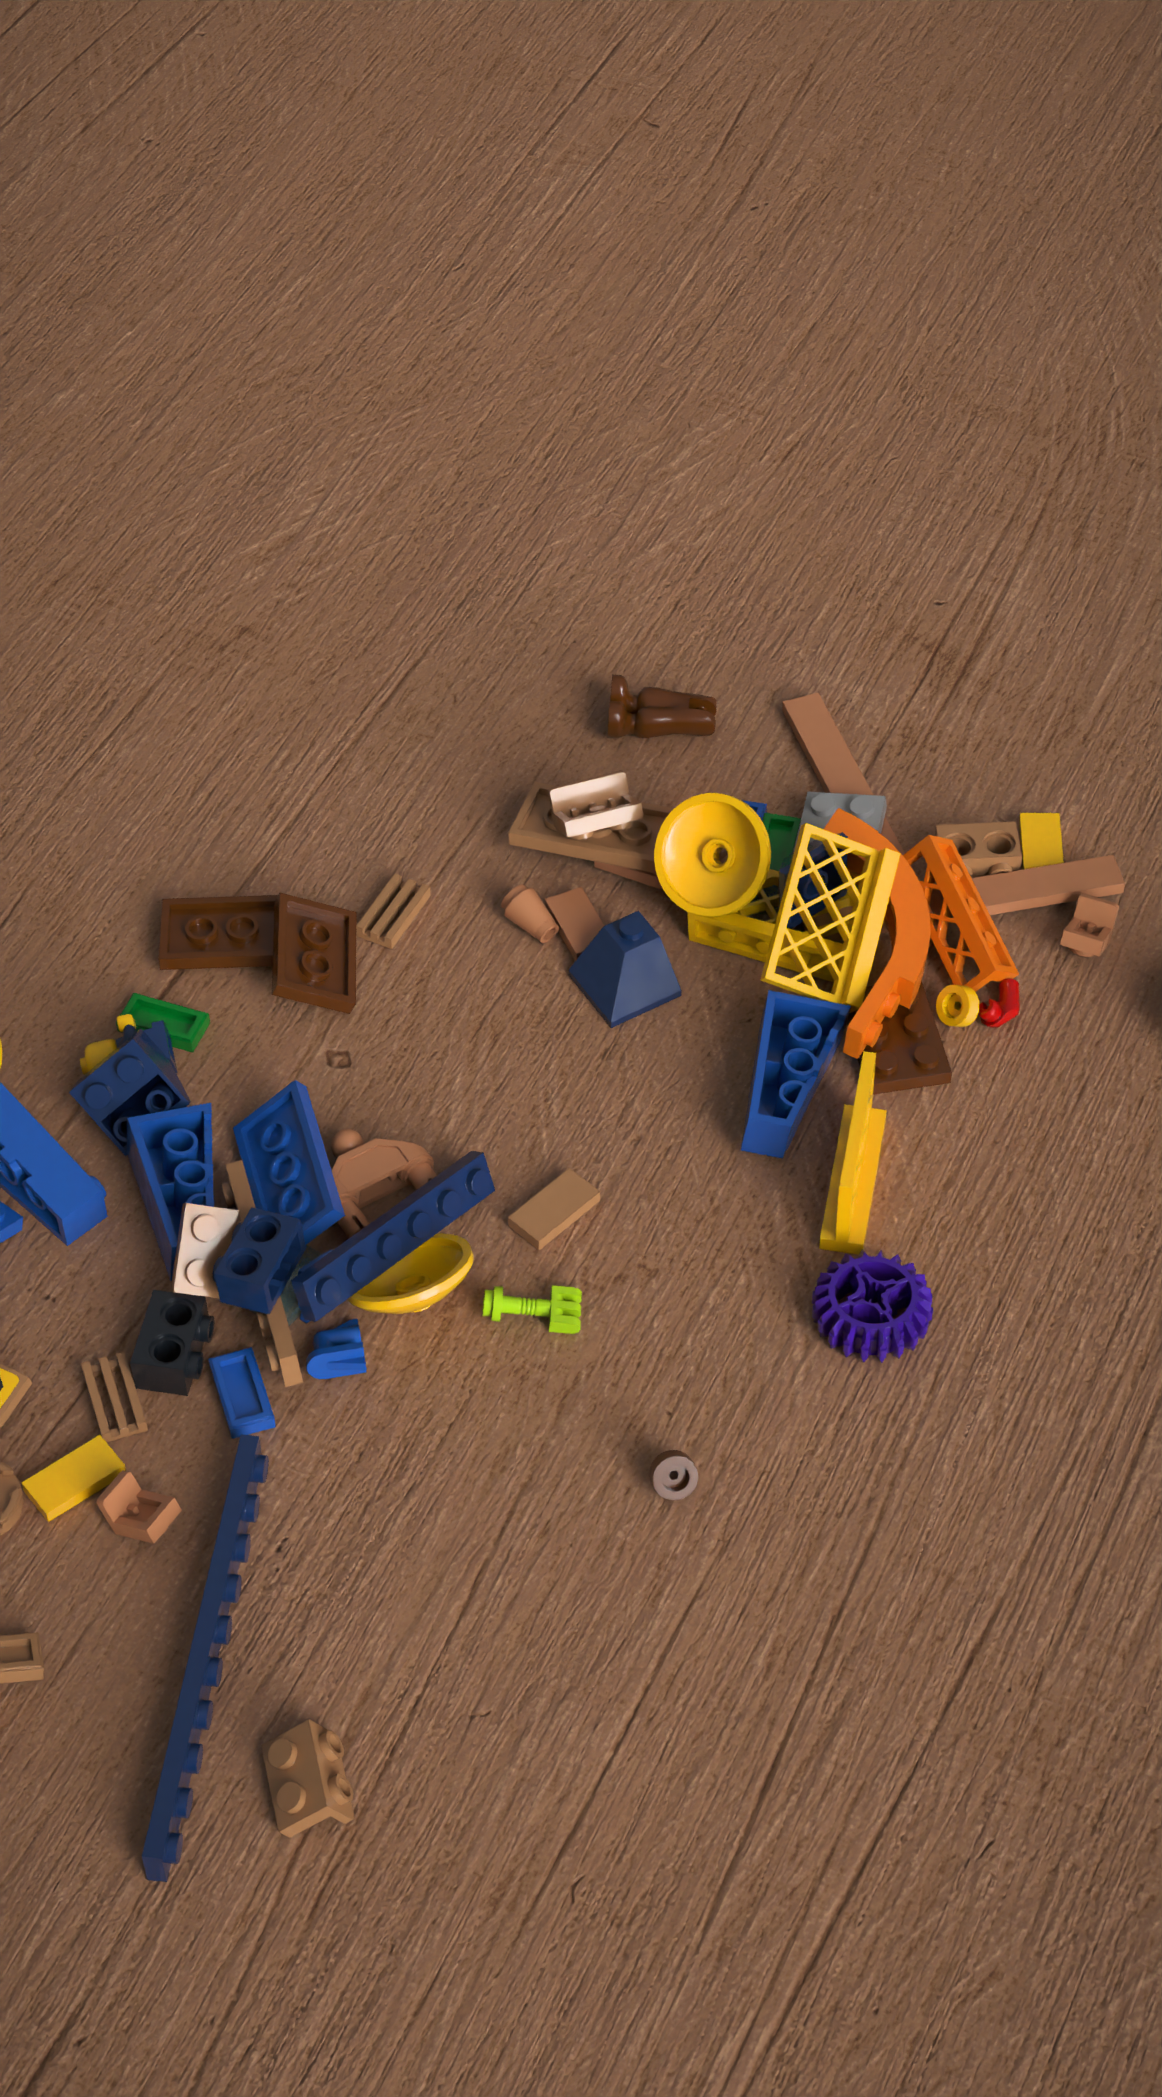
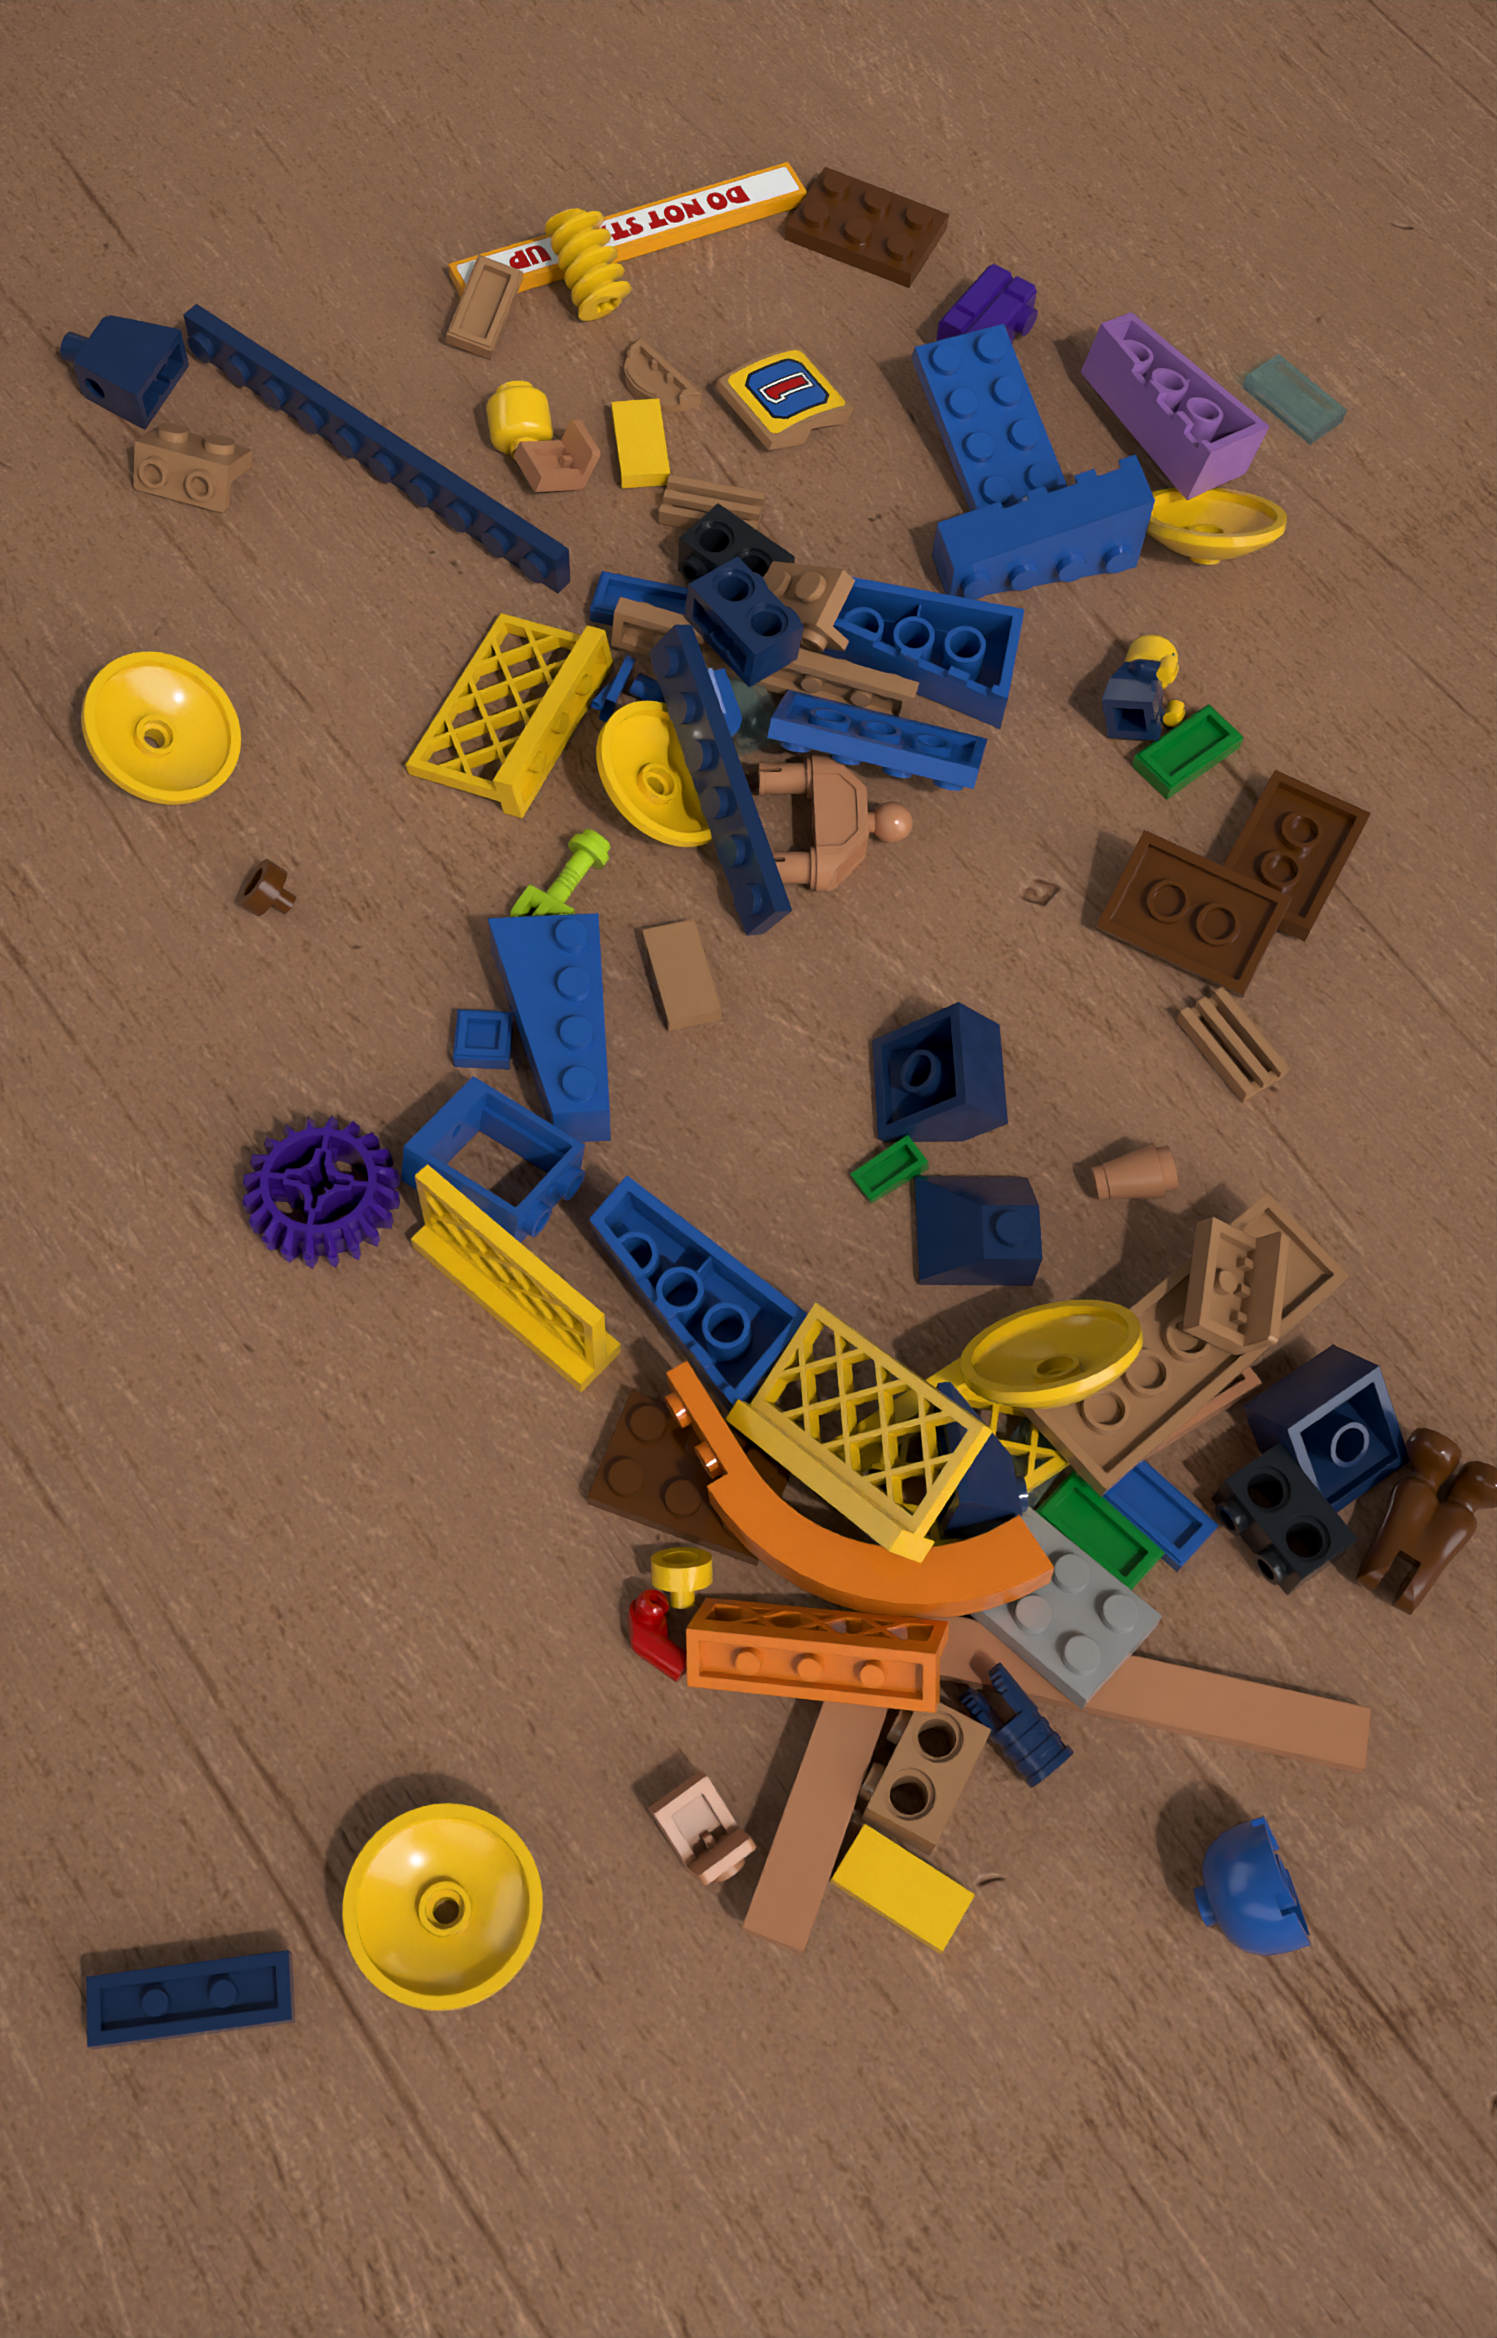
camera: 115 degrees right, 15 degrees up
dark blue slope [69,1028,191,1156] -> none
nougat tile [545,887,605,961] -> none
none -> dark blue torso [60,315,189,430]
none -> yellow dish [81,651,241,805]
none -> blue window [401,1076,585,1243]
none -> yellow fence [405,613,614,819]
none -> blue tile [453,1009,514,1070]
none -> yellow head [486,381,554,459]
none -> blue wedge [488,913,611,1142]
none -> green piece [850,1135,929,1204]
none -> dark blue slope [872,1002,1008,1142]
none -> dark blue hinge [958,1662,1074,1788]
none -> blue cylinder [1193,1815,1311,1956]
none -> black brick [1211,1442,1358,1596]
none -> dark blue slope [1243,1344,1409,1512]

